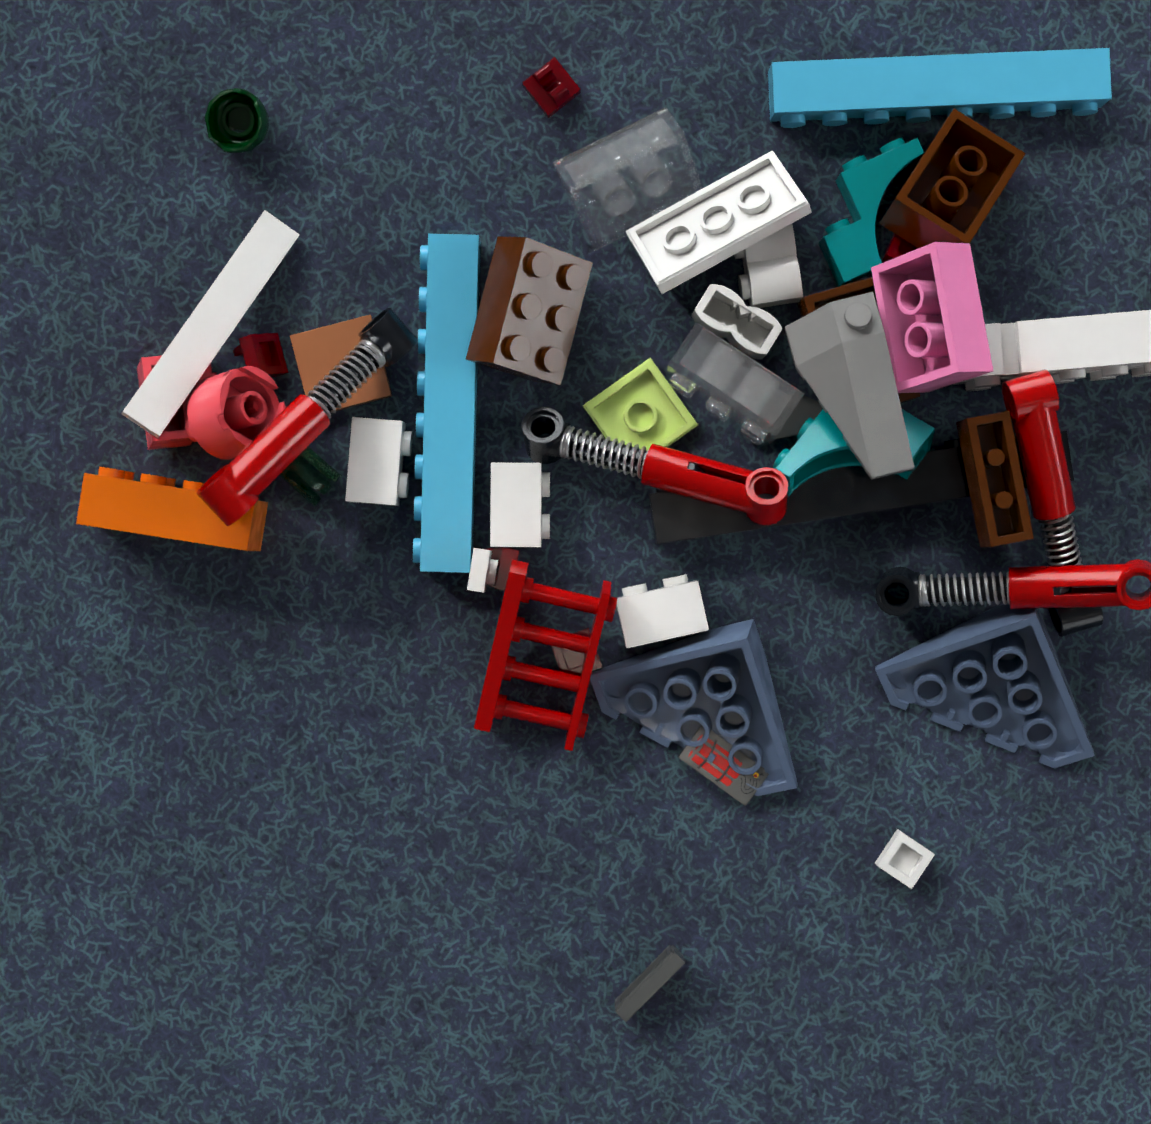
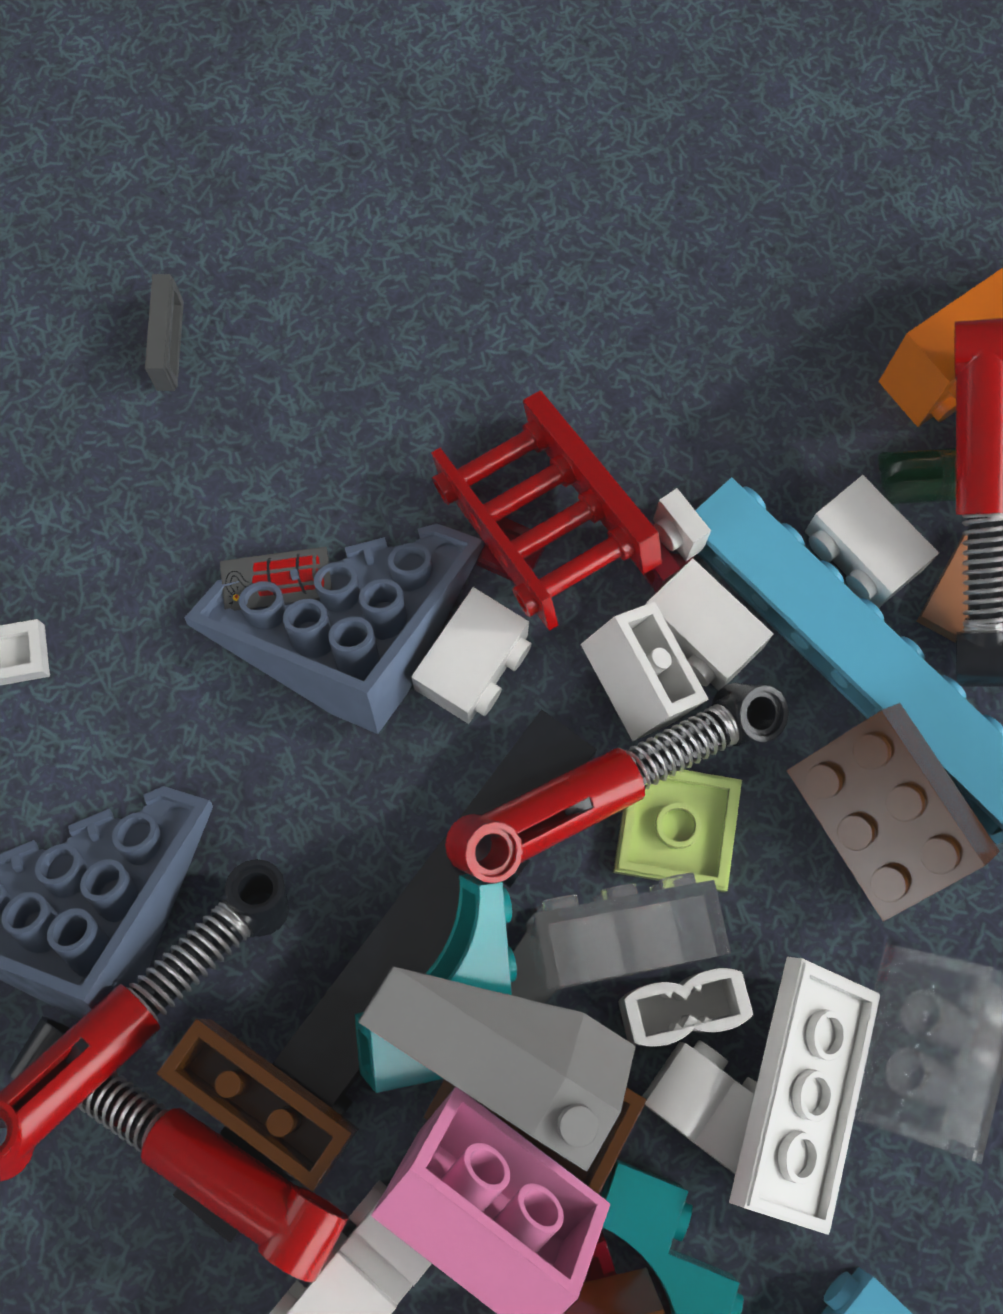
camera: 135 degrees right, 15 degrees down
none -> white brick [580,601,709,741]

